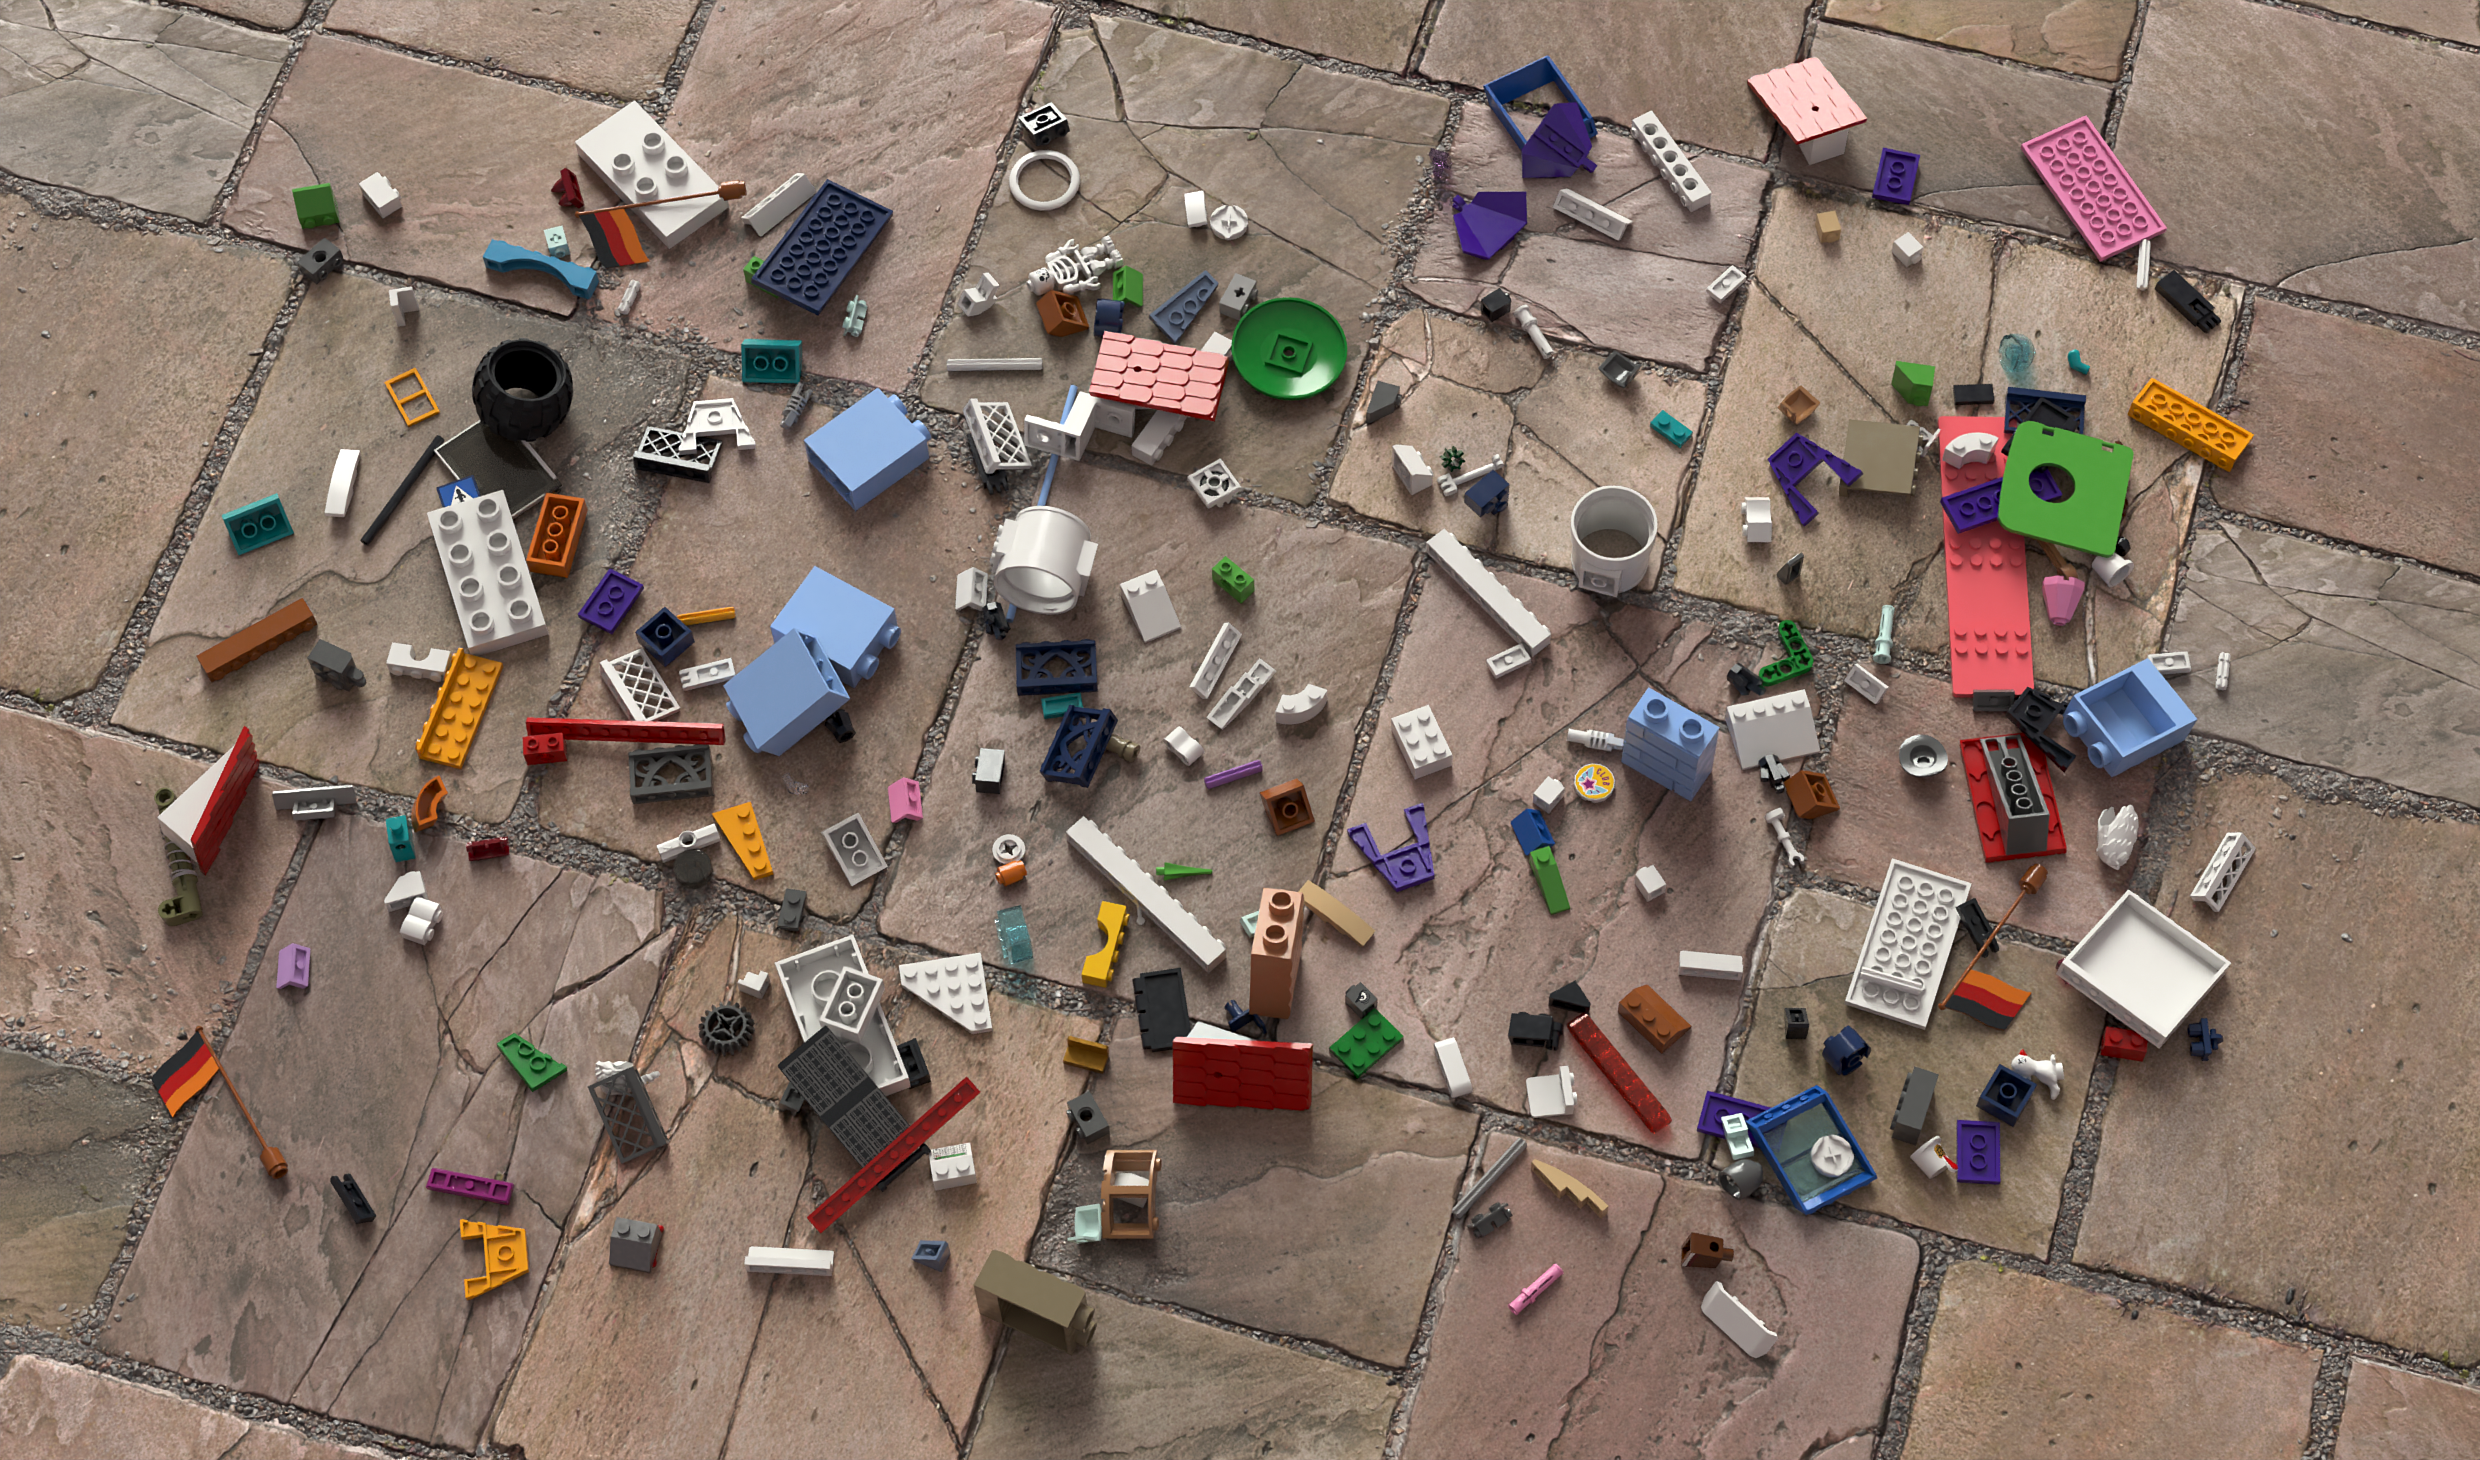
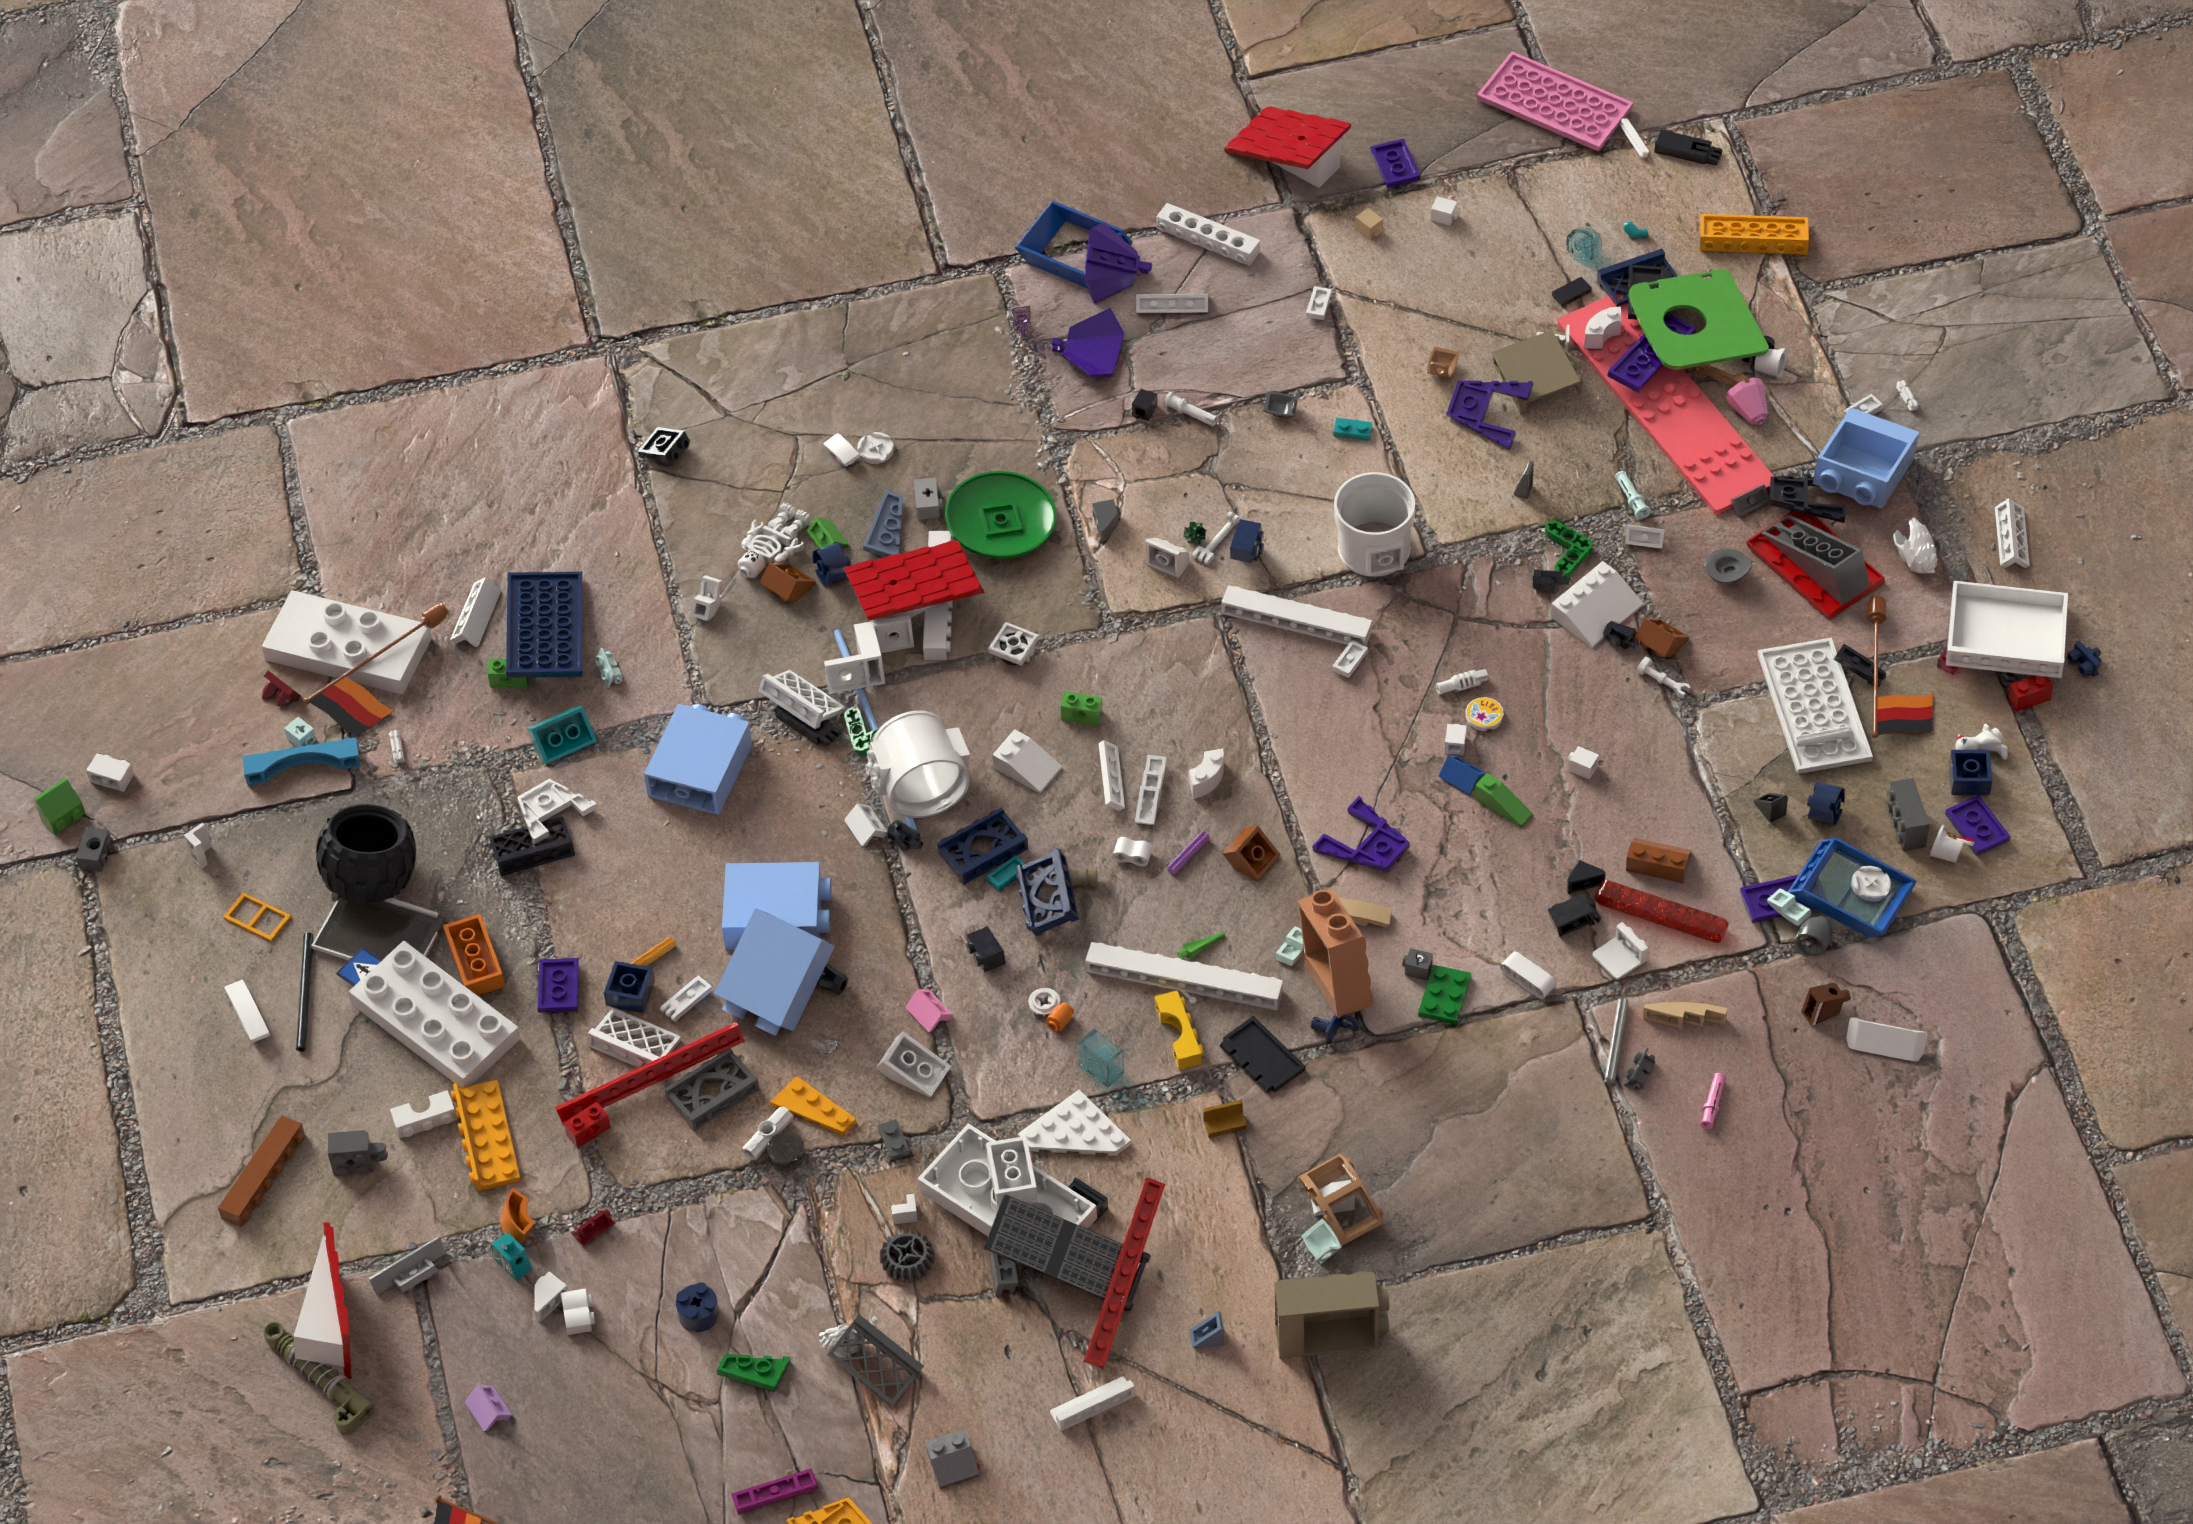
camera: 30 degrees left, 10 degrees down
teal slope [222,493,294,556] -> none
light grey hinge [780,382,813,429] -> none
white slope [929,1143,977,1191] -> none
white axle [947,358,1043,371] -> none
white wedge [1009,150,1080,211] -> none
dark grey brick [1066,1091,1110,1144] -> none
red piece [1173,1021,1313,1111] -> none
white brick [1391,705,1452,779] -> none
light blue brick [1621,687,1720,801] -> none
white panel [1678,951,1743,981] -> none
white brick [1741,497,1772,542] -> none
bright green slope [1891,361,1935,406] -> none
none -> dark blue brick [676,1282,719,1332]
none -> beam [844,707,881,756]

